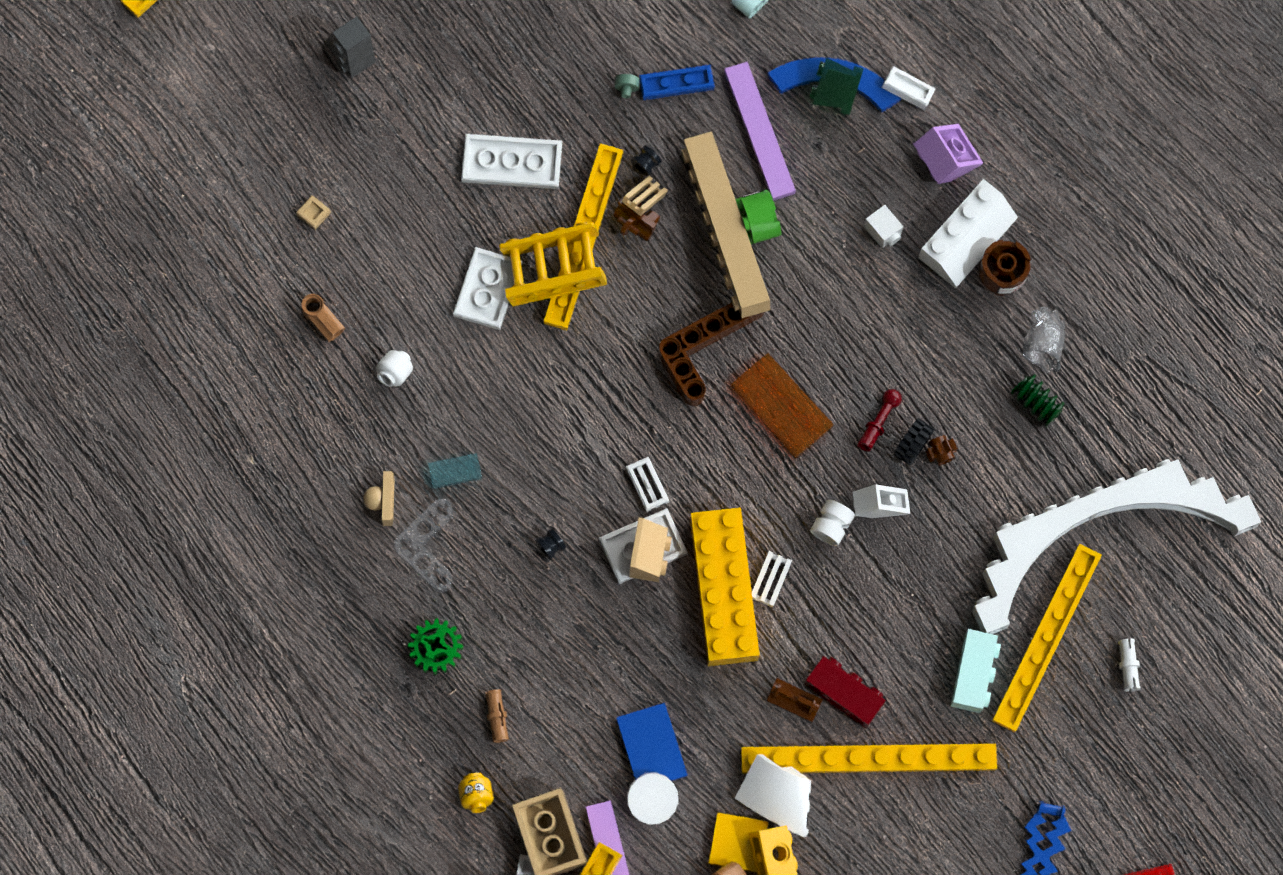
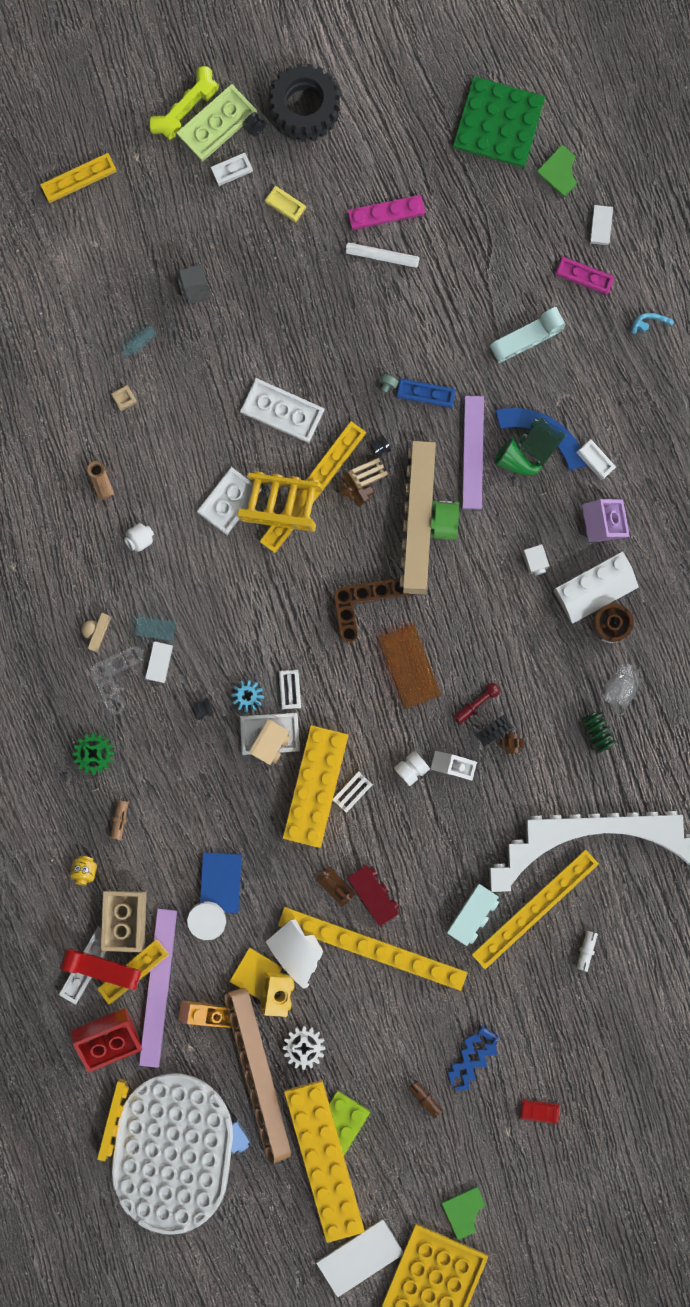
camera: 25 degrees right, 10 degrees up
none -> clear light blue cylinder [123,325,157,357]
none -> white tile [145,642,173,683]
none -> medium azure gear [231,680,264,713]
none -> green hat [494,438,543,476]

